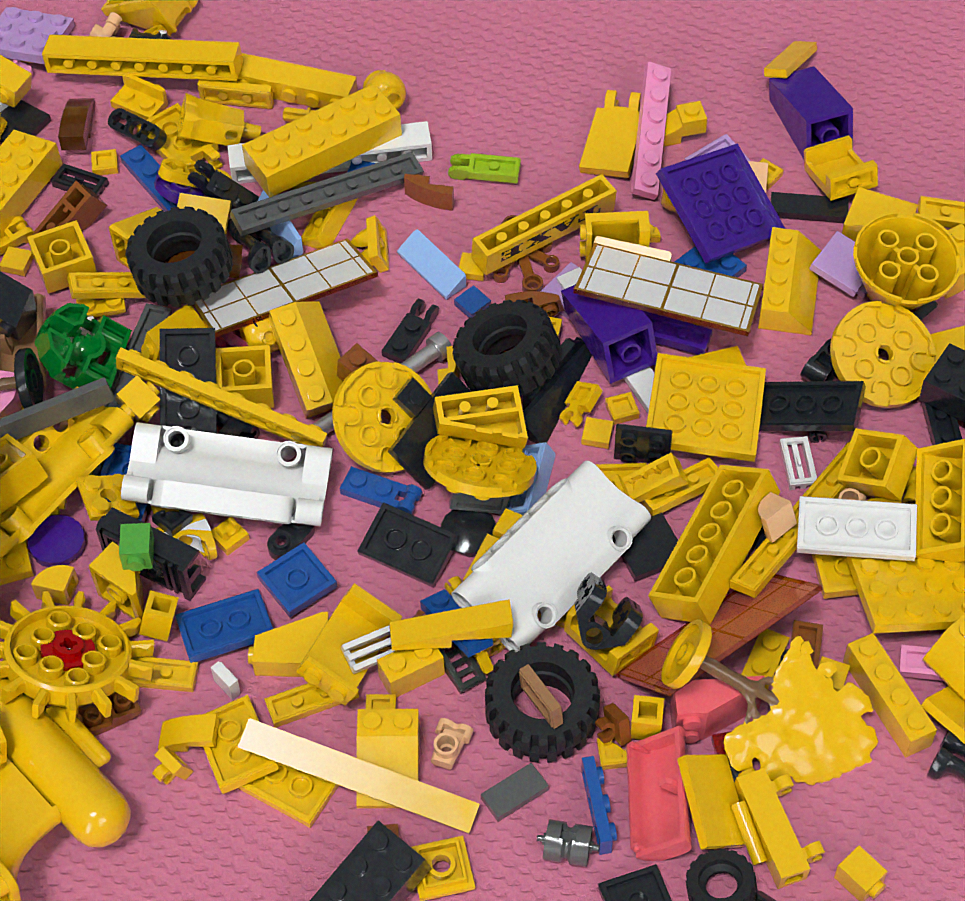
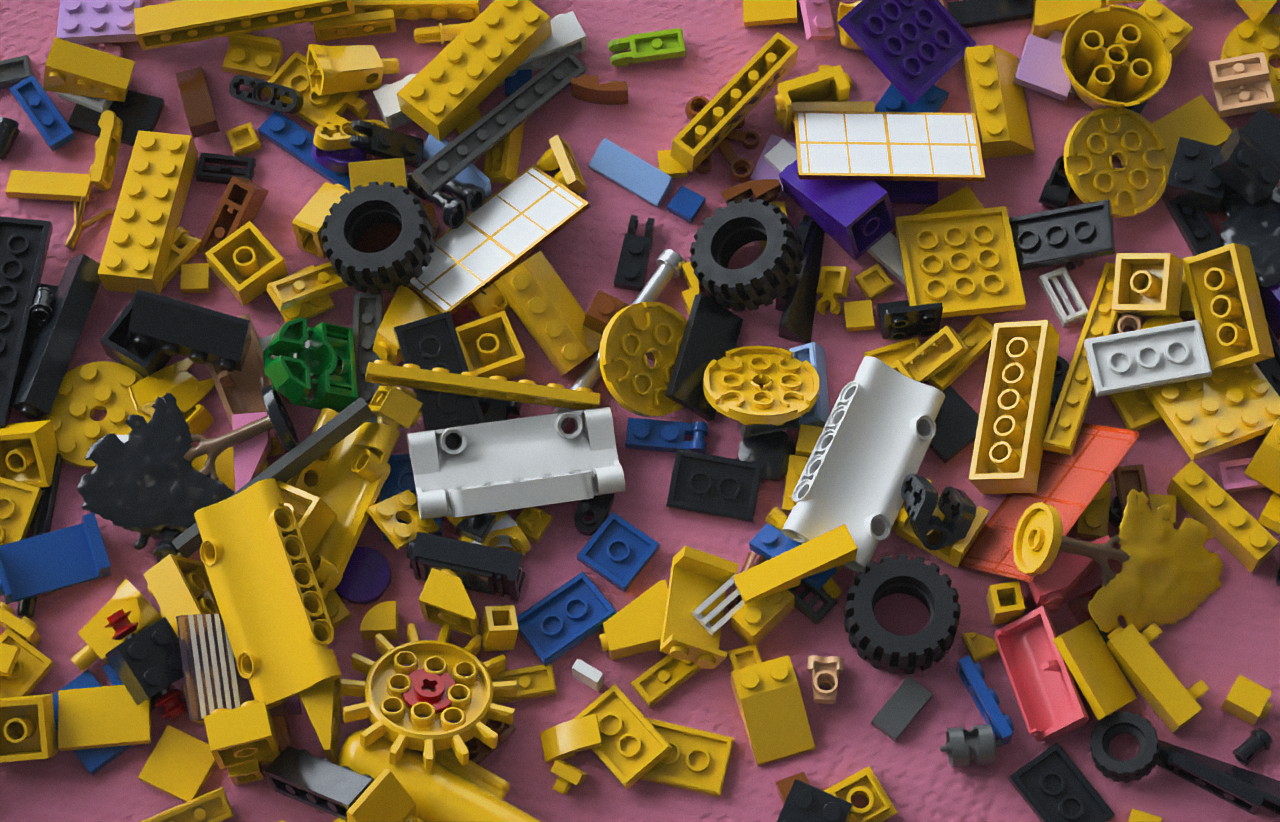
camera: 15 degrees left, 10 degrees up
bright green brick [119,523,154,571] -> none
yellow tile [238,718,480,834] -> none
black plate [393,378,432,418] -> none
yellow wedge [433,385,528,448] -> none
medium nougat tile [519,664,563,729] -> none
dark orange tile [595,703,632,746] -> none
yellow piece [731,801,768,866] -> none
light nougat brick [758,492,797,543] -> none

